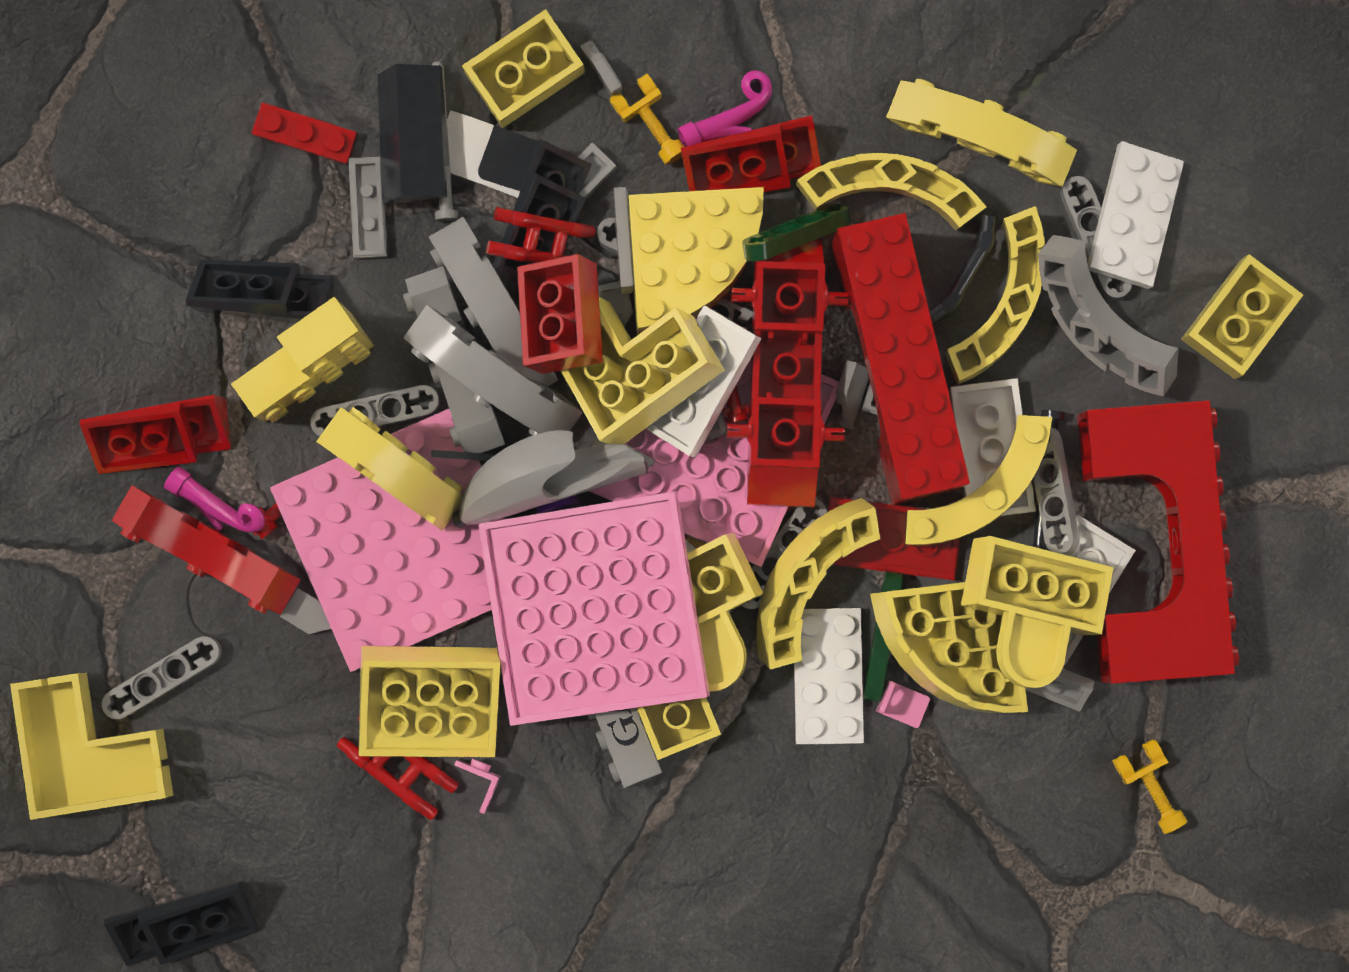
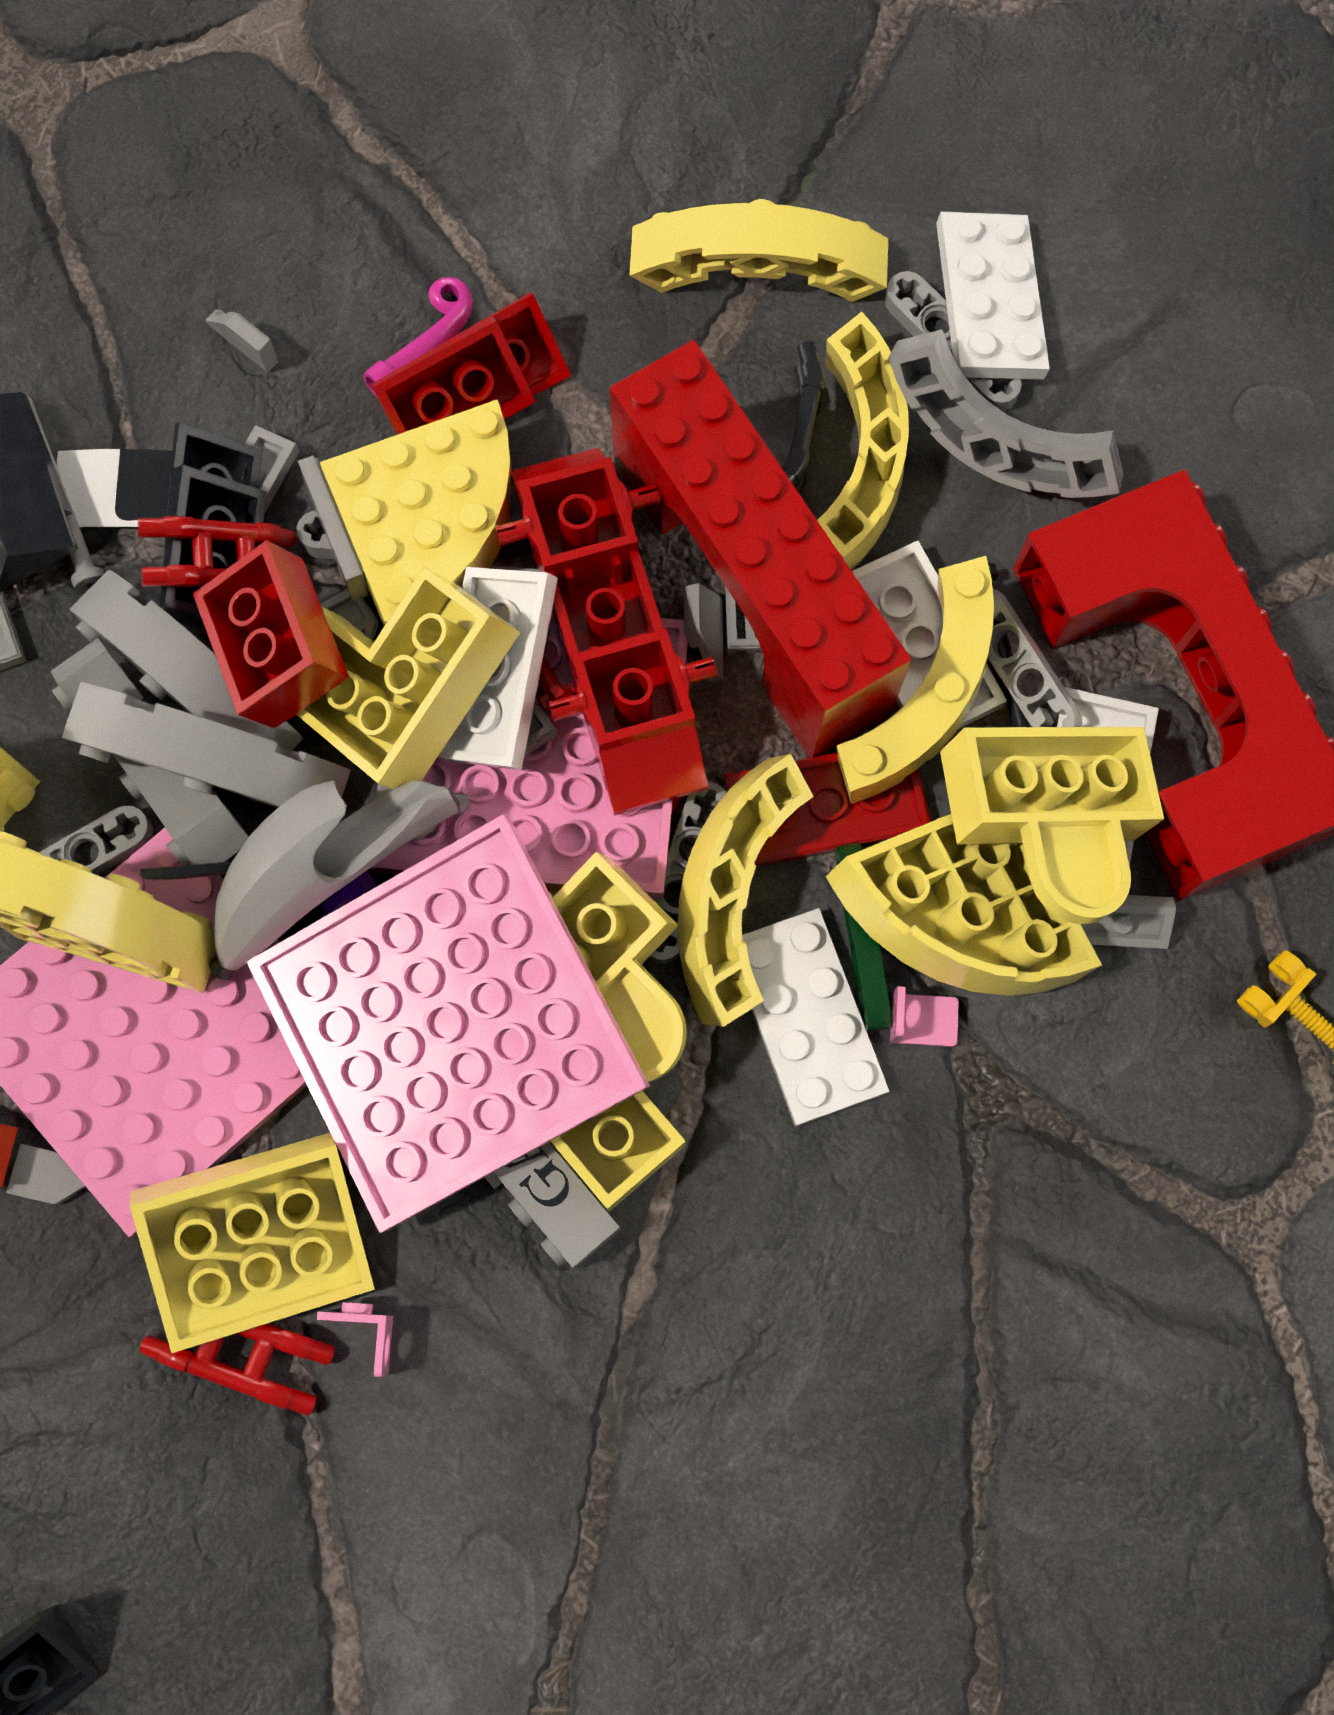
camera: 20 degrees left, 10 degrees down
light yellow brick [462,9,585,128] -> none
yellow bar [609,73,685,165] -> none
dark green beam [742,204,851,261] -> none
light yellow brick [796,153,986,231] -> none
light yellow brick [1181,255,1303,379] -> none

